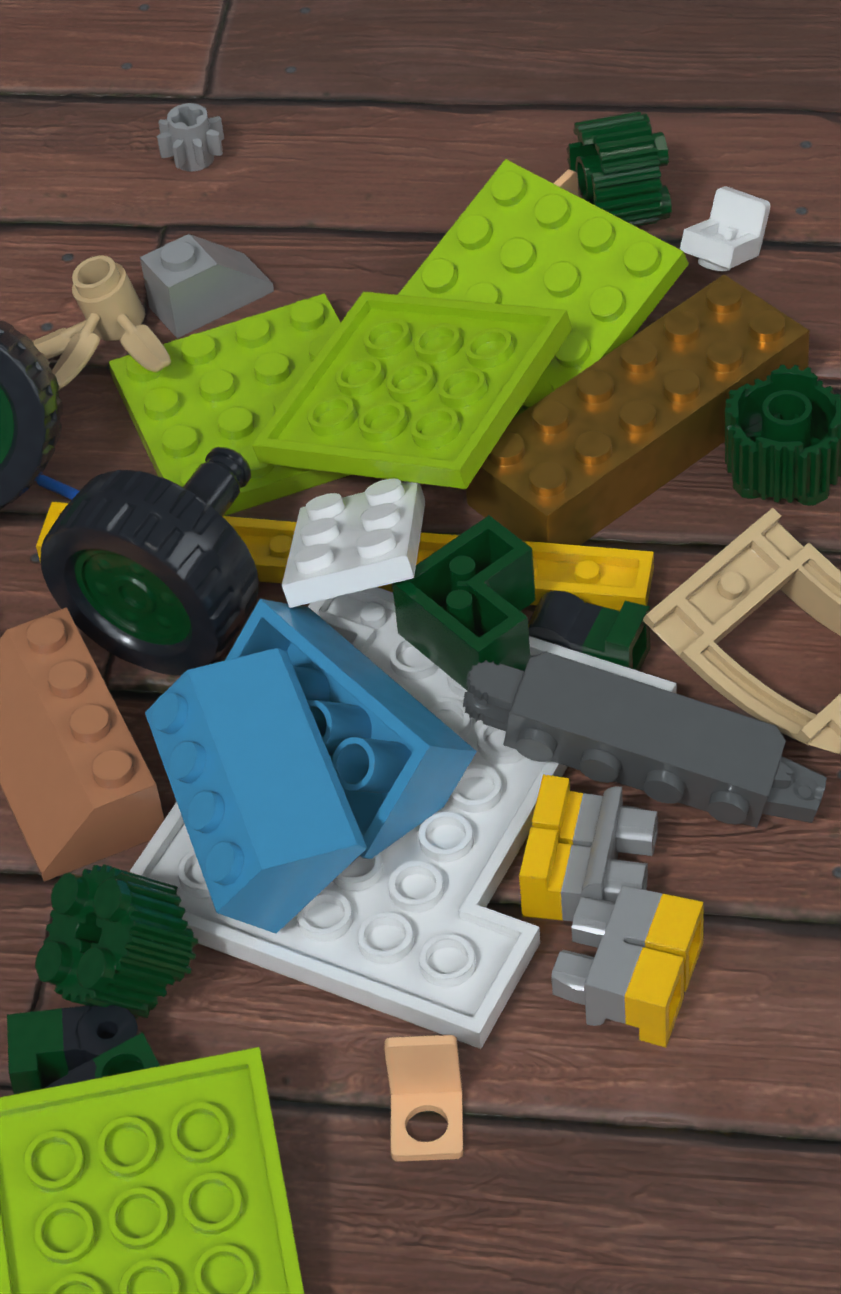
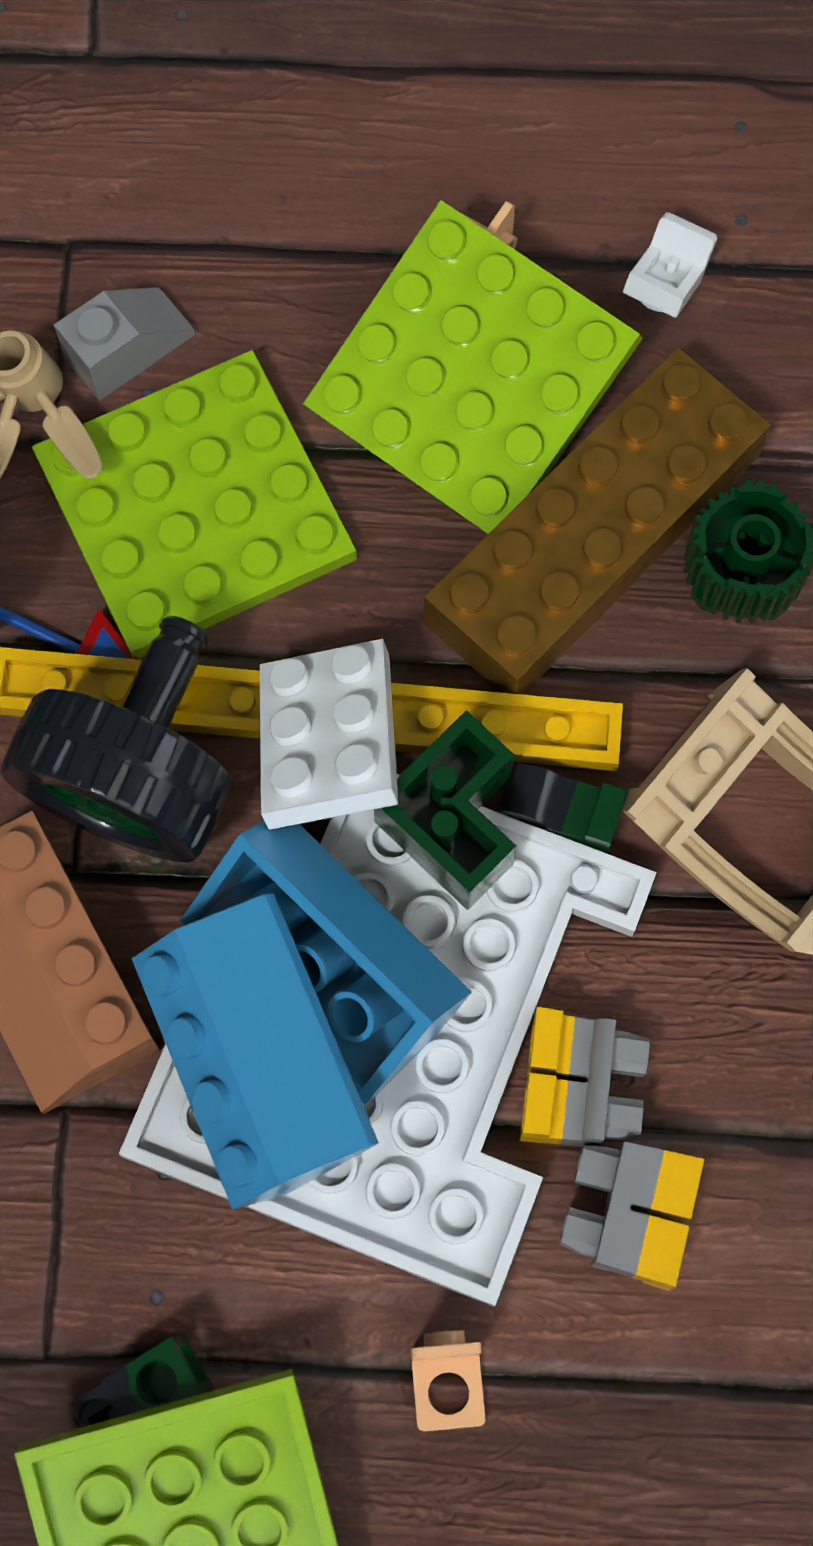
camera: 10 degrees left, 25 degrees up
leg [7,1005,139,1095] -> none
dark green brick [35,865,198,1019] -> none
light grey gear [157,103,224,171] -> none
lime plate [252,292,572,489] -> none
dark grey hinge [463,652,827,828] -> none
dark green brick [567,111,672,227] -> none

